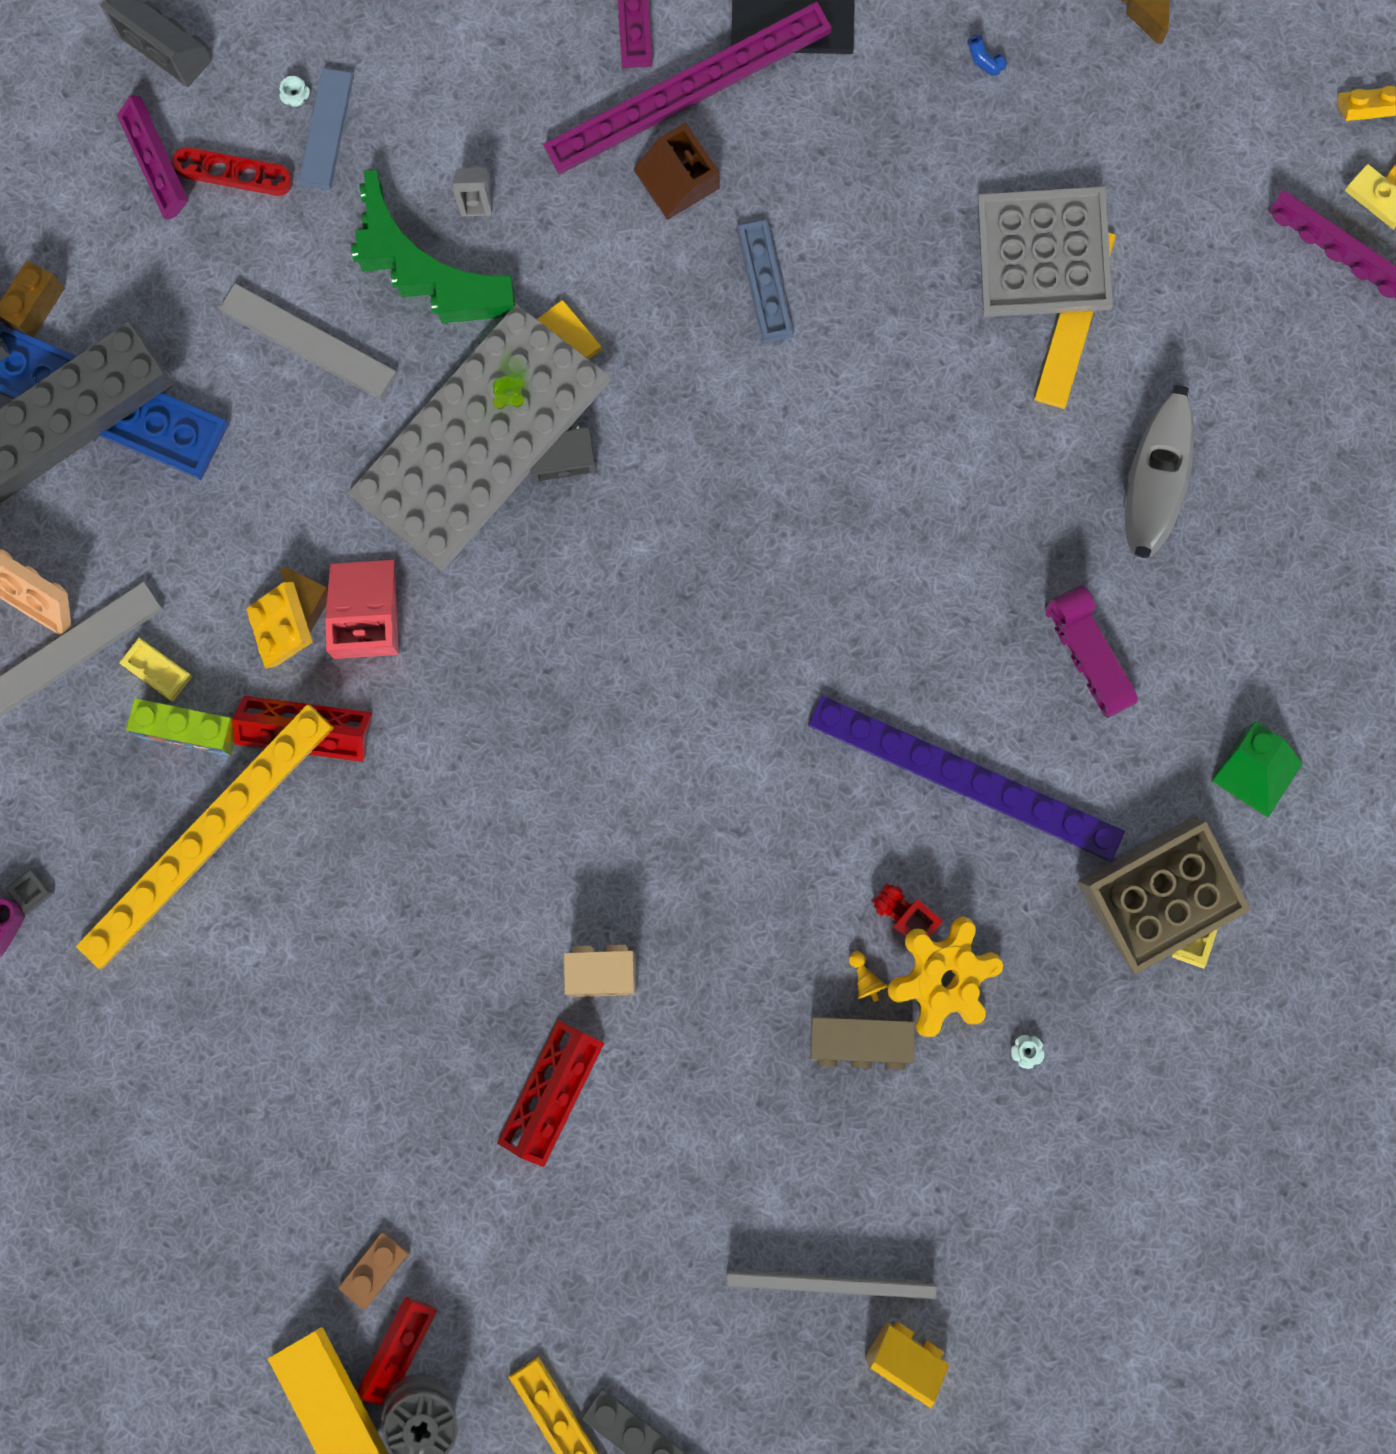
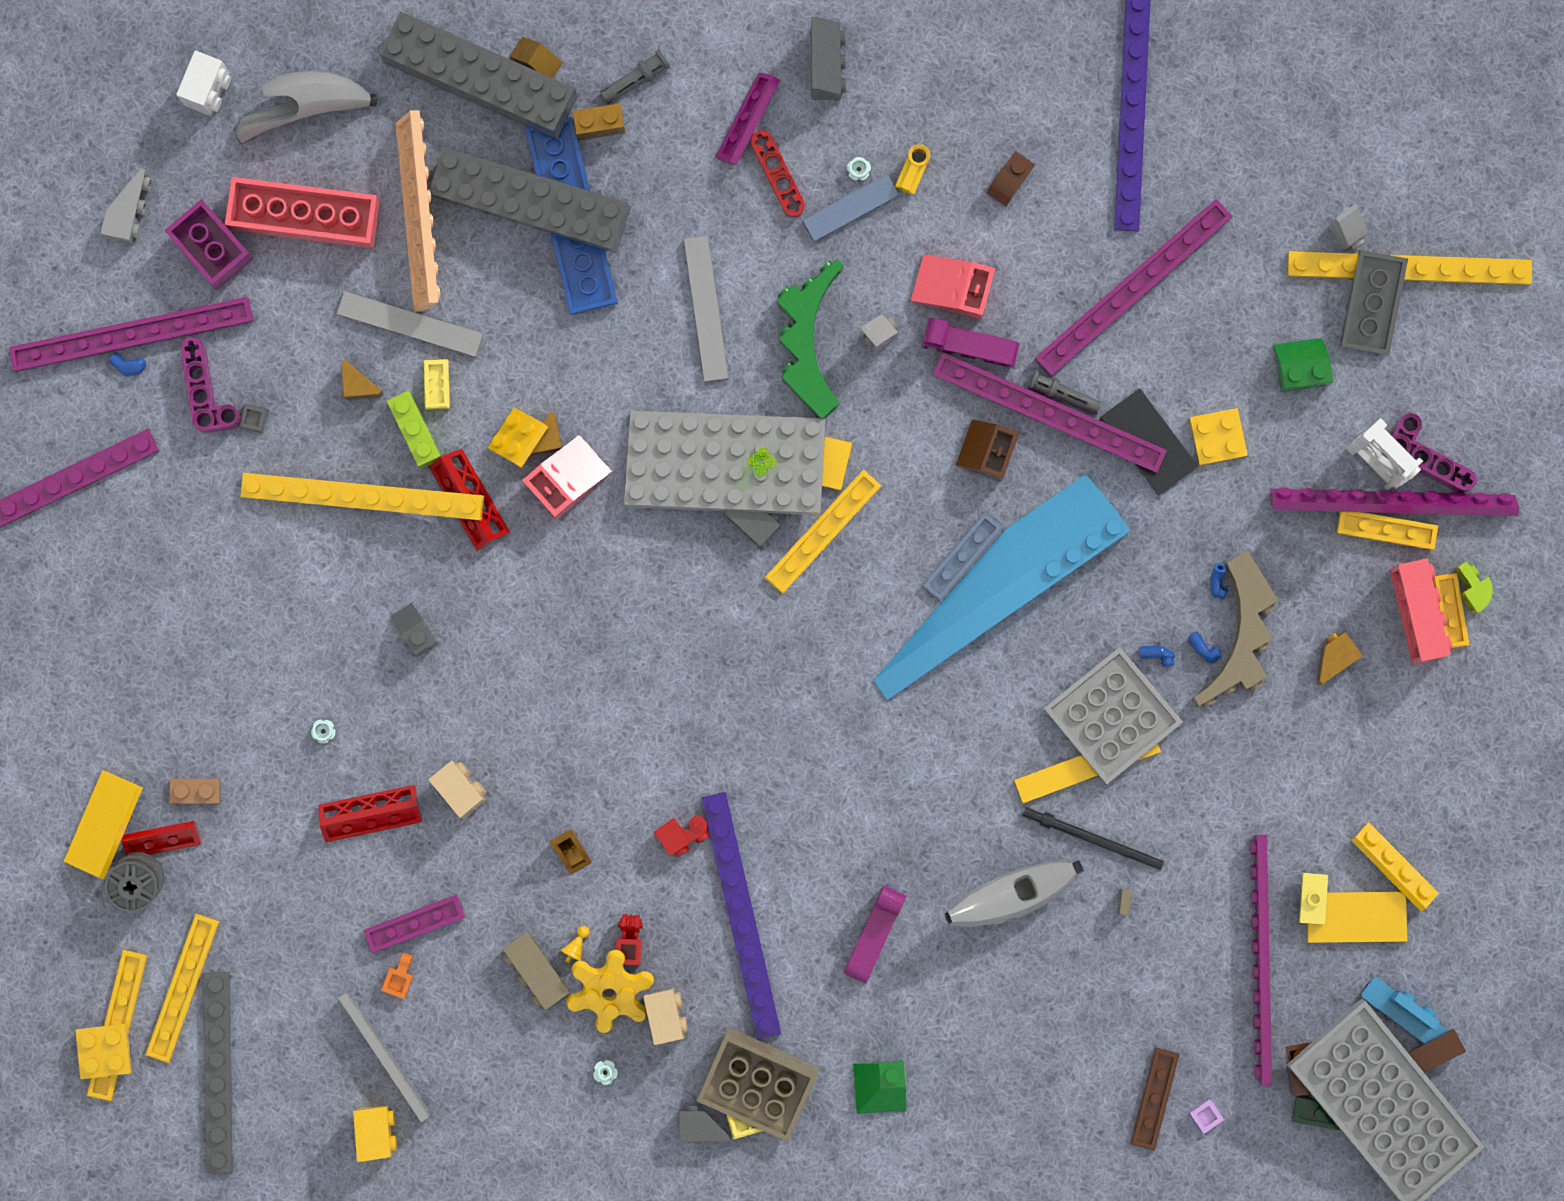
camera: 50 degrees right, 5 degrees up
none -> light aqua plate [311,720,336,744]
none -> pearl gold slope [341,359,384,400]
none -> magenta plate [363,895,466,953]
none -> orange plate [381,953,414,999]
none -> dark grey slope [391,603,438,657]
none -> pearl gold slope [549,829,592,875]
none -> dark grey pin [599,49,670,104]
none -> tan brick [643,988,689,1045]
none -> red brick [654,816,710,858]
none -> dark grey slope [679,1105,730,1142]
none -> yellow tile [765,470,881,594]
none -> dark azure wedge [873,474,1130,700]
none -> yellow piece [895,144,930,195]
none -> coral slope [911,254,995,320]
none -> magenta beam [922,318,1019,368]
none -> black bar [1022,807,1164,870]
none -> dark grey pin [1028,370,1102,415]
none -> dark tan tile [1117,889,1132,915]
none -> blue arm [1140,645,1175,666]
none -> blue arm [1188,632,1221,663]
none -> dark tan arch [1192,550,1279,708]

